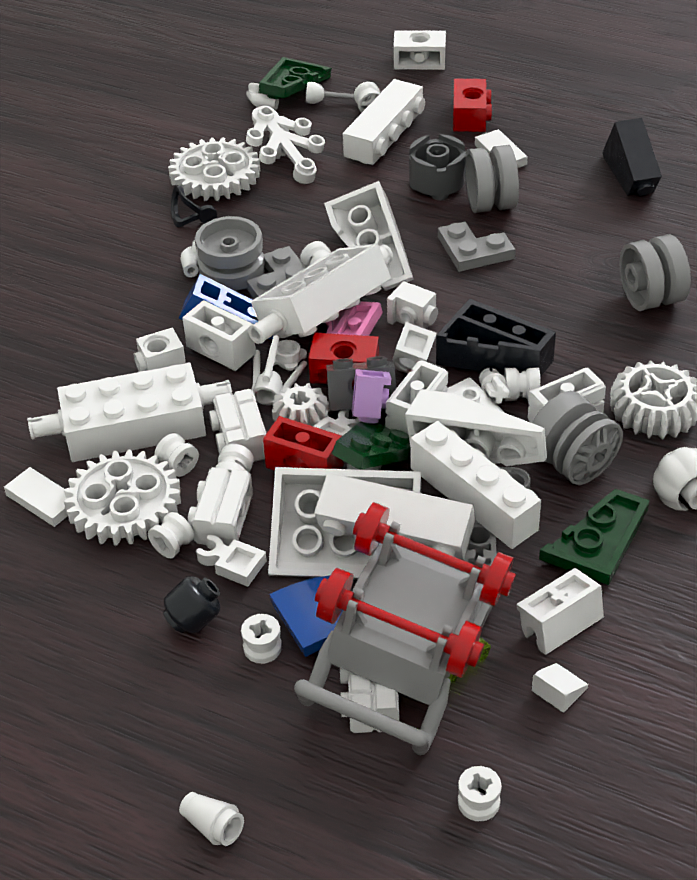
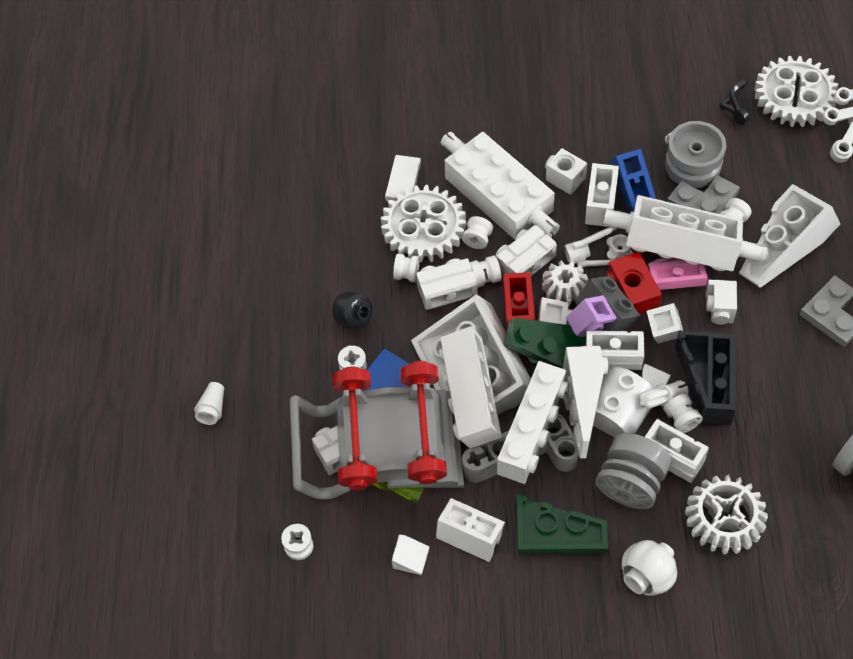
camera: 65 degrees right, 15 degrees up
white plate [196,535,267,587] -> none

